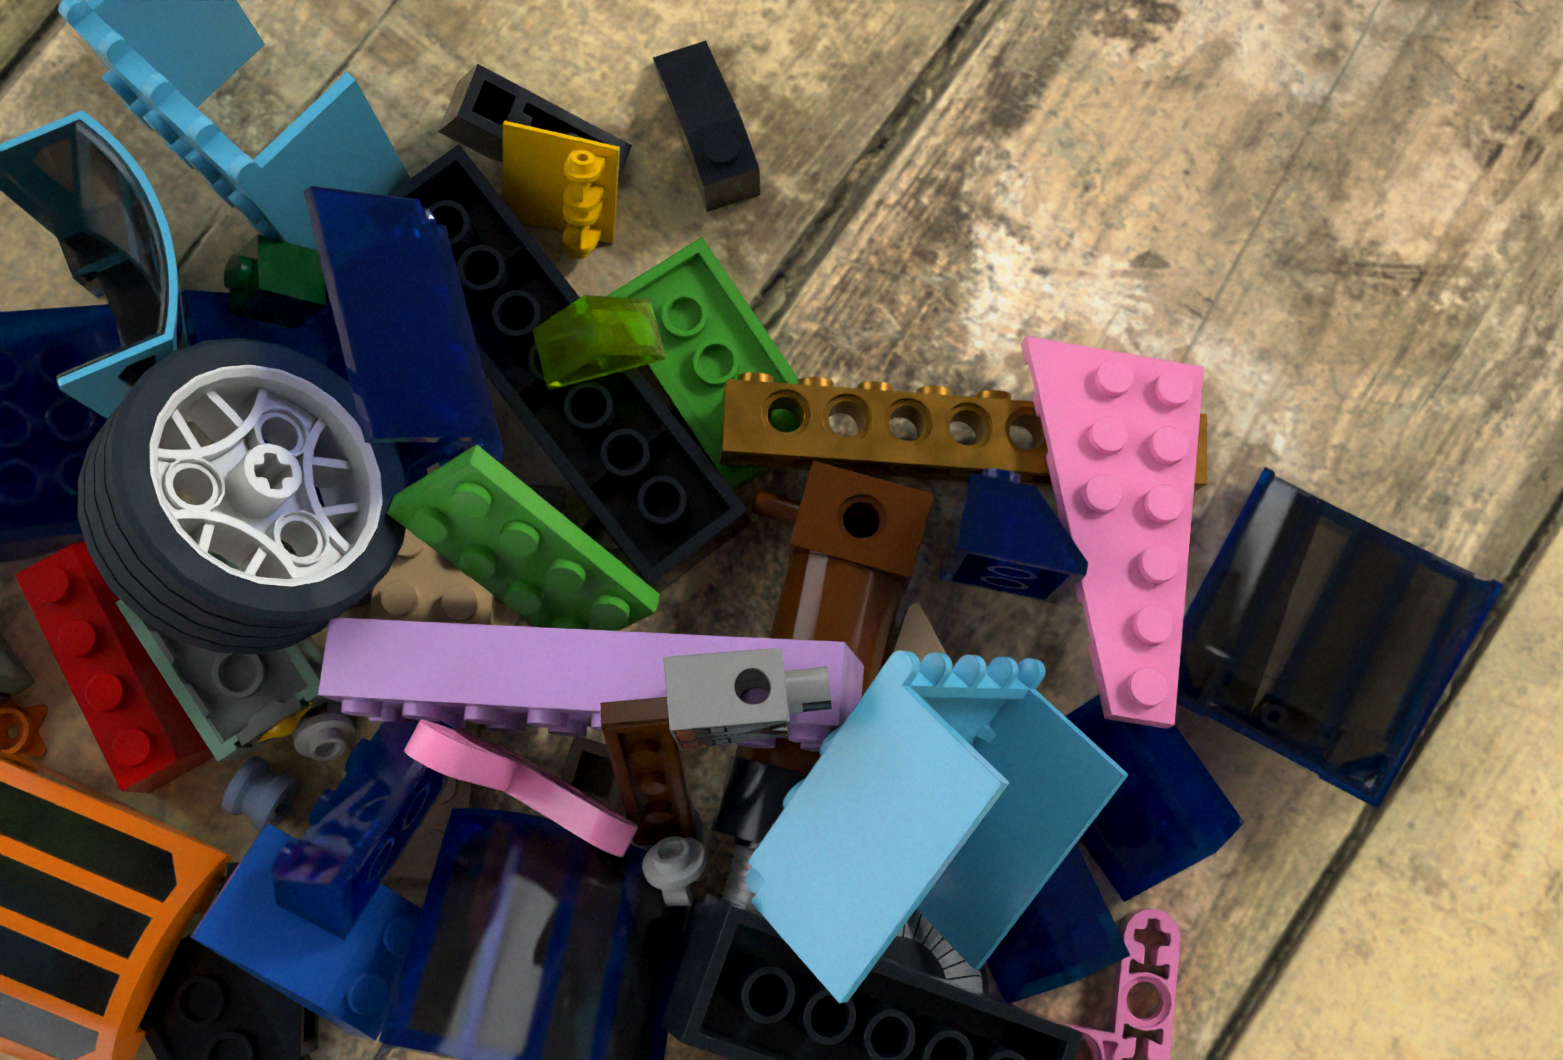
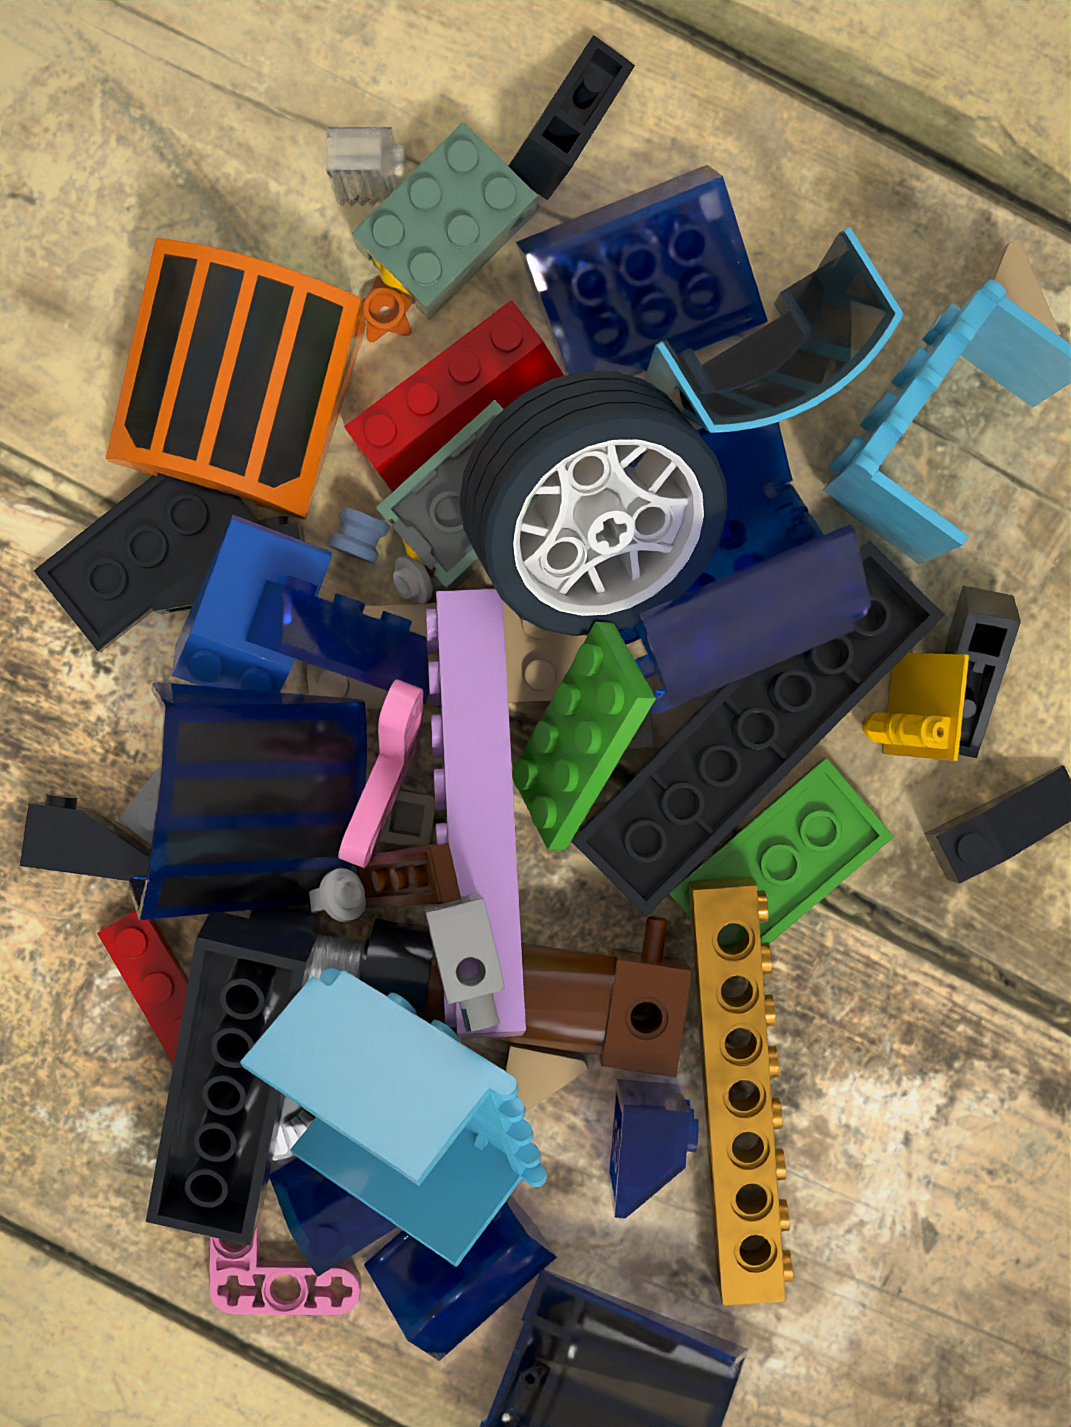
camera: 80 degrees right, 10 degrees up
dark green brick [224,234,326,329] -> none
clear neon green slope [533,295,666,390] -> none
bright pink wing [1021,336,1204,729] -> none

